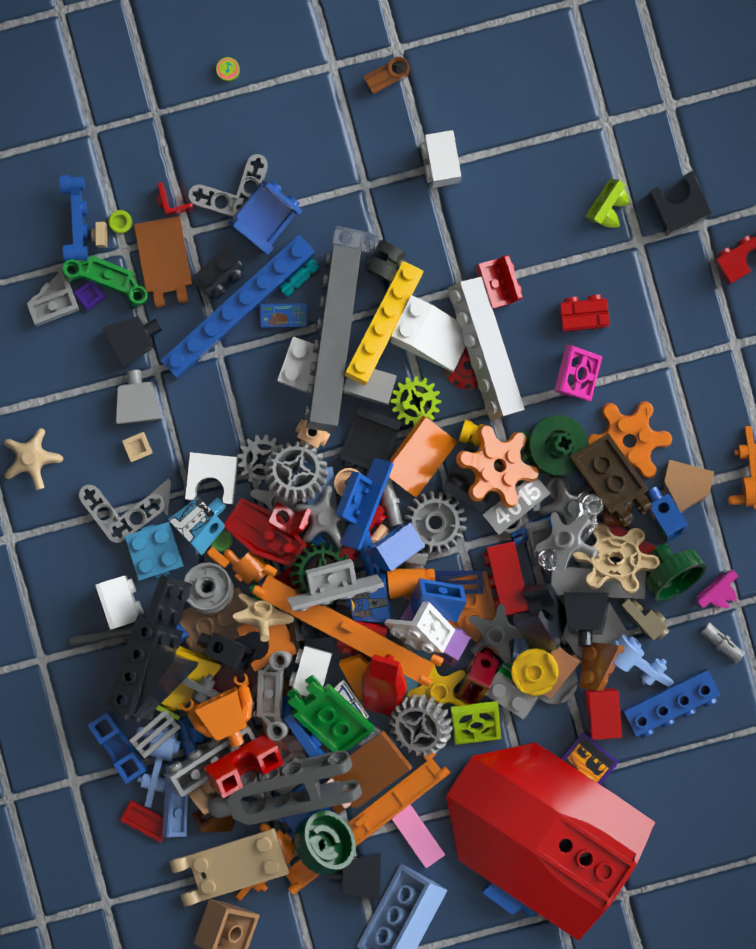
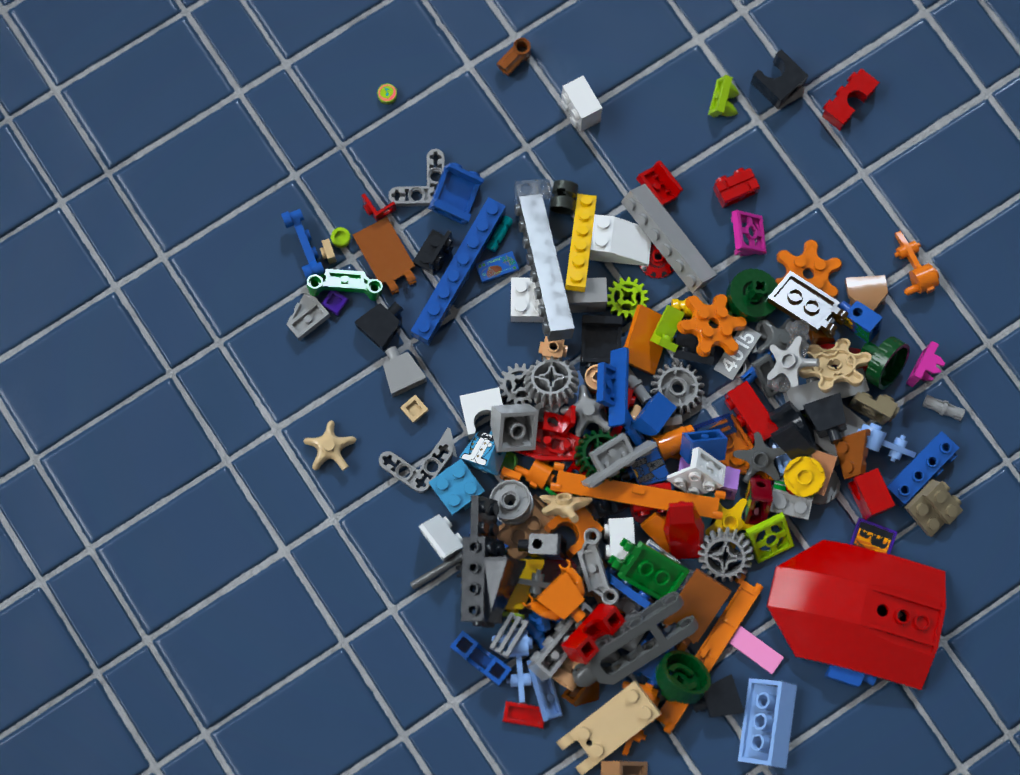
camera: 20 degrees left, 10 degrees down
none -> light grey slope [490,404,539,452]
none -> lime bracket [650,305,685,352]
none -> dark tan plate [904,479,963,537]

